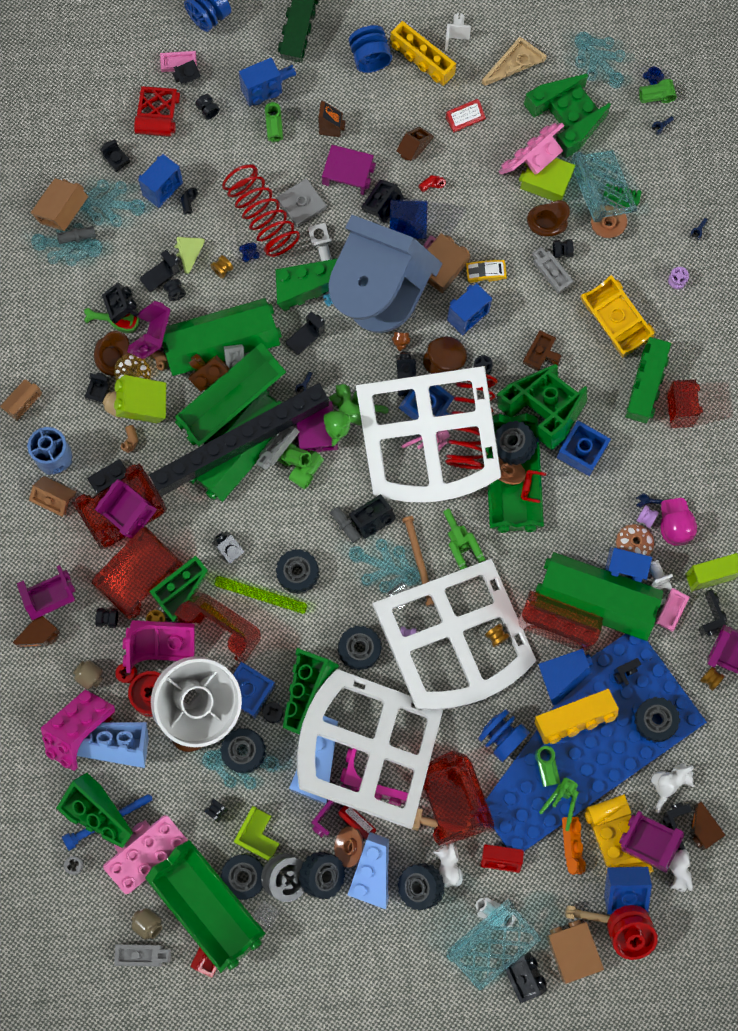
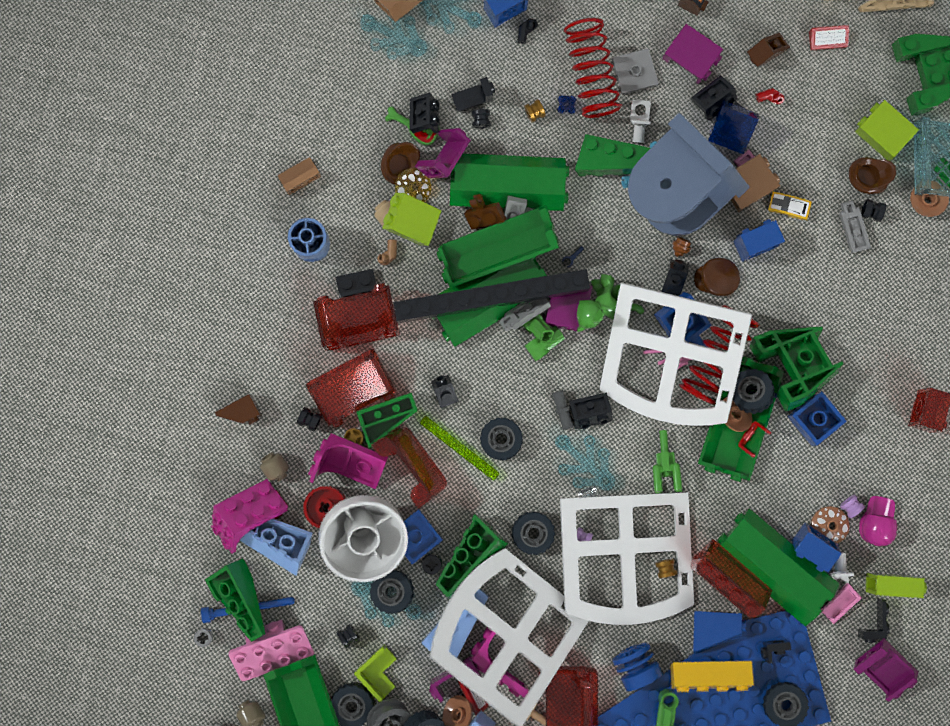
camera: 20 degrees right, 10 degrees up
magenta panel [17,565,76,620] -> none
medium nougat panel [29,476,76,517] -> none
dark grey pin [57,226,96,245] -> none
black bracket [85,373,111,404] -> none
magenta panel [95,479,157,540] -> none
red wheel [115,664,138,683] -> none
medium nougat arm [149,350,169,371] -> none
yellowish green piece [174,237,205,274] -> none
black bracket [286,311,325,355] -> none
medium nougat bar [402,516,435,607] -> none
black wheel [473,355,493,375] -> none
bright pink bracket [499,123,564,175] -> none
reddish brown plate [523,330,561,371] -> none
yellow piece [581,275,655,358] -> none
green wedge [625,337,671,423] -> none
dark blue hand [635,493,663,508] -> none
pearl gold wheel [700,667,725,691] -> none

